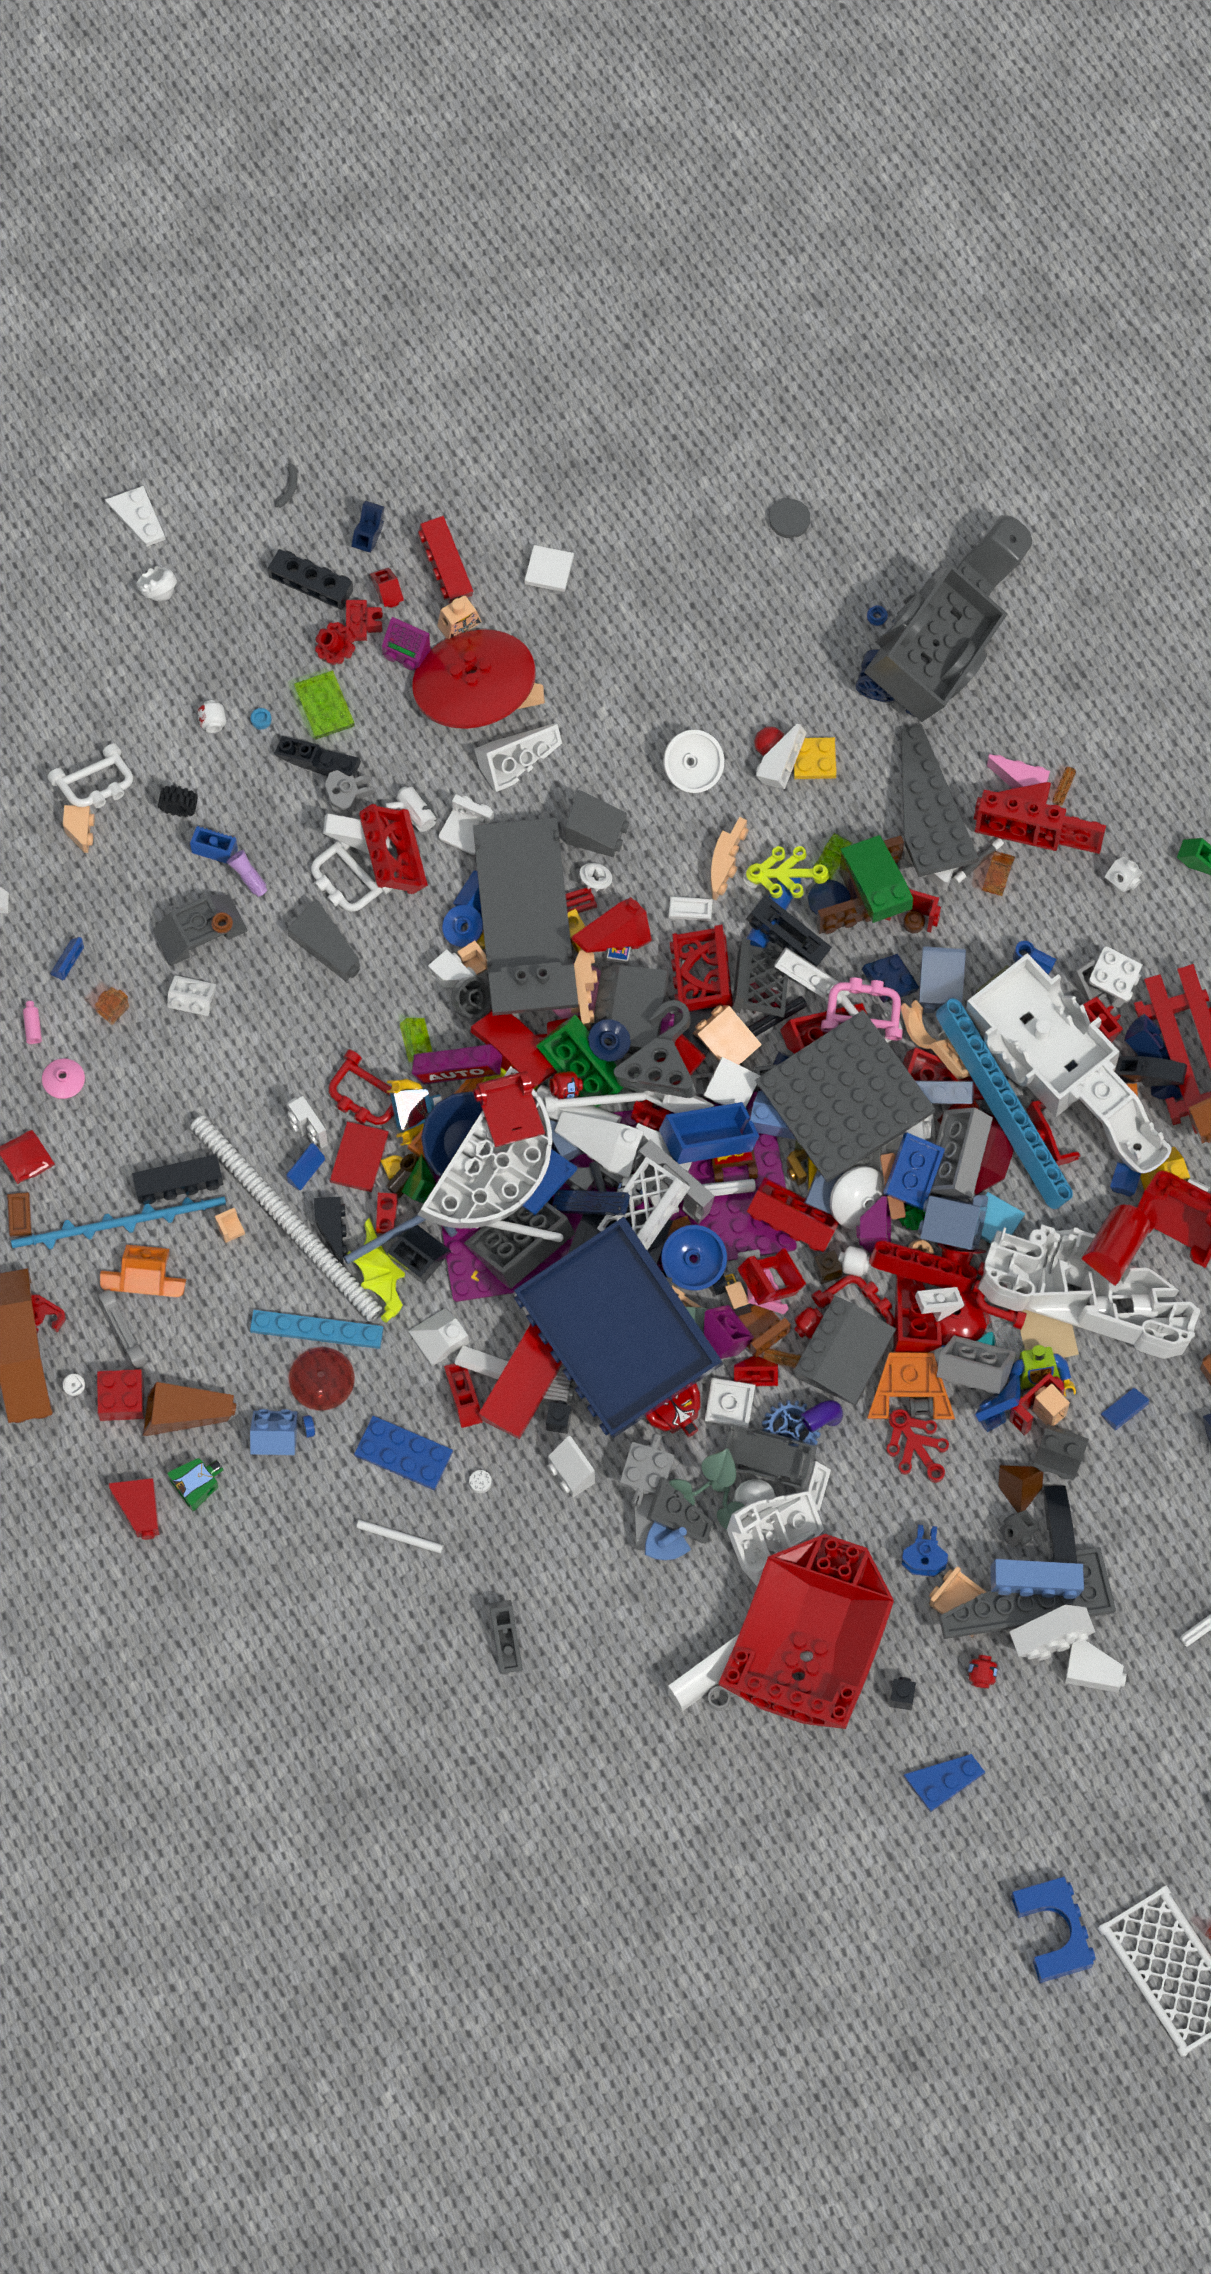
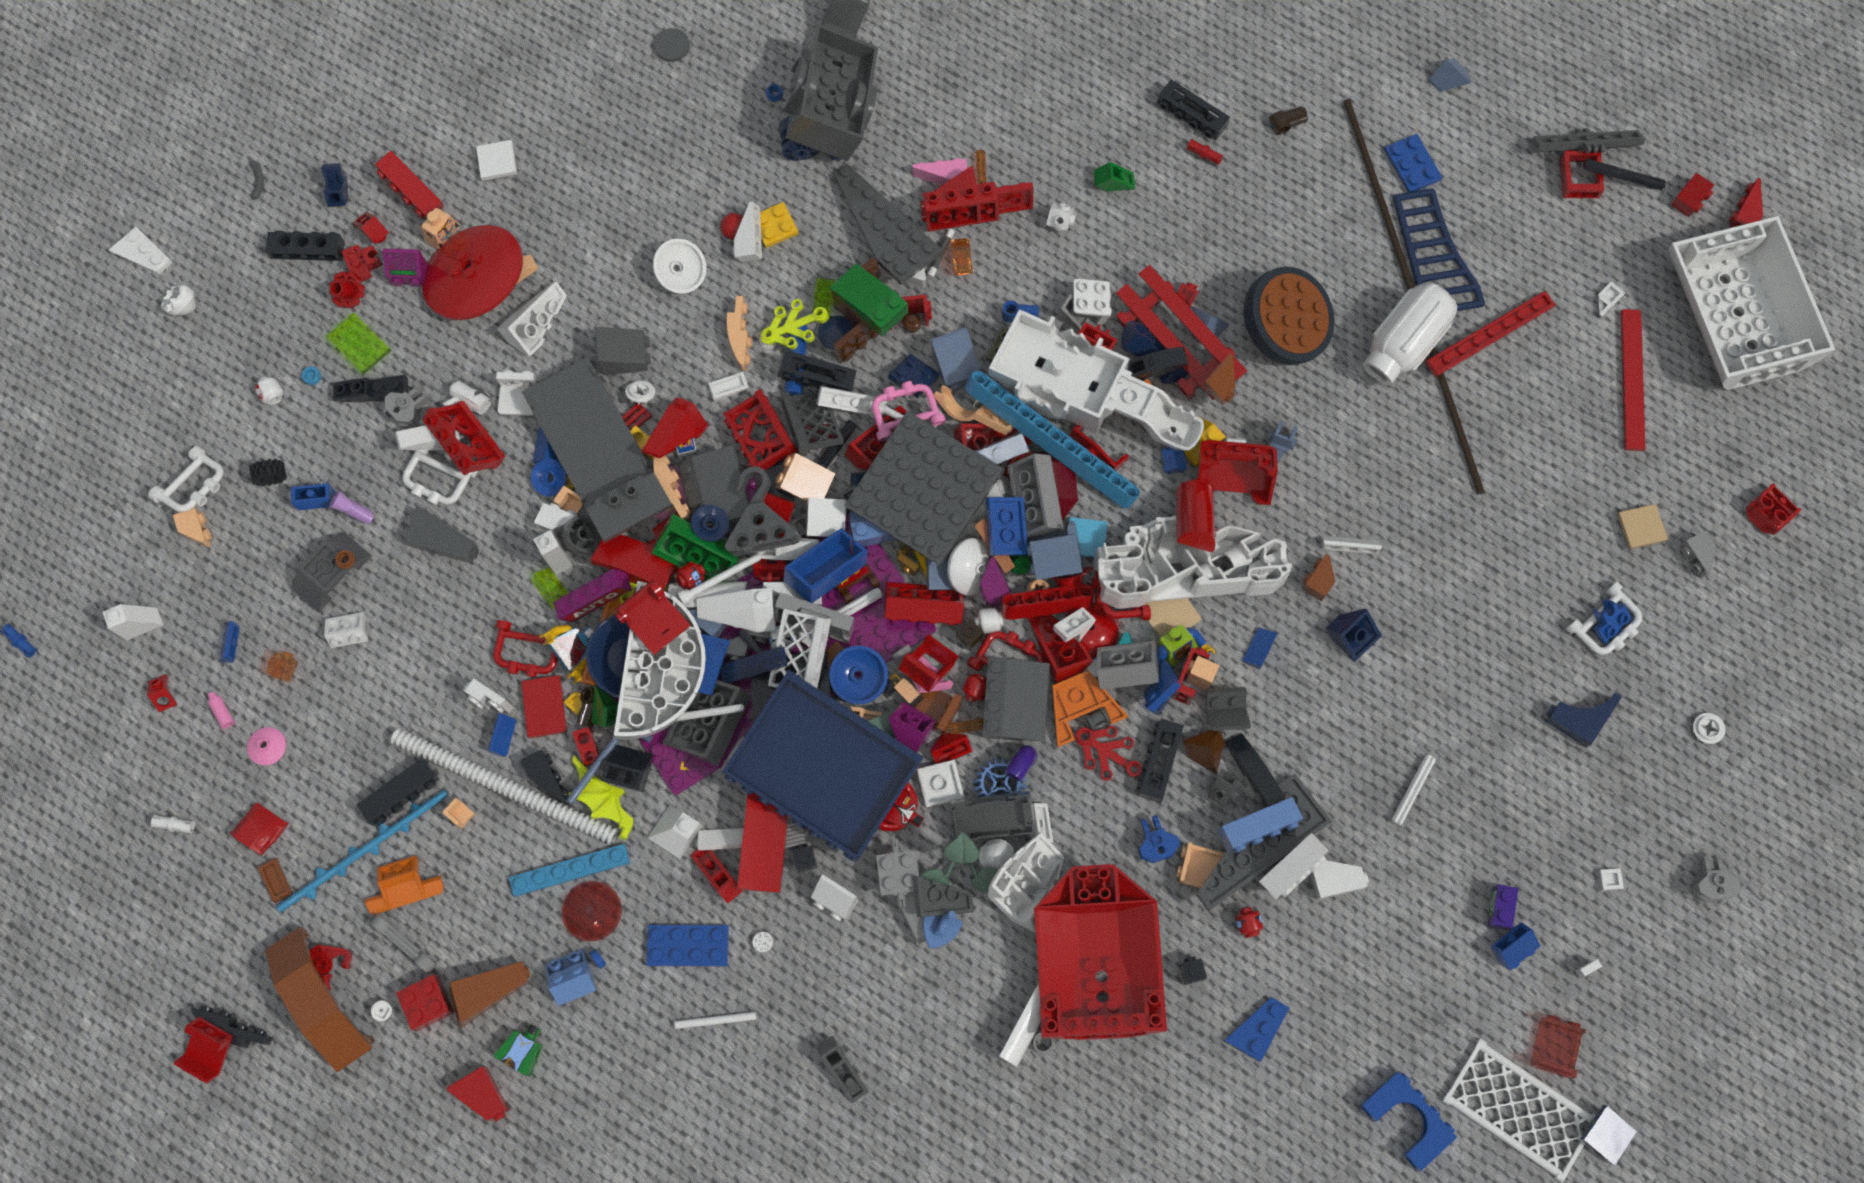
camera: 20 degrees left, 5 degrees up
none -> white slope [533,530,573,575]
none -> black brick [1136,719,1184,803]

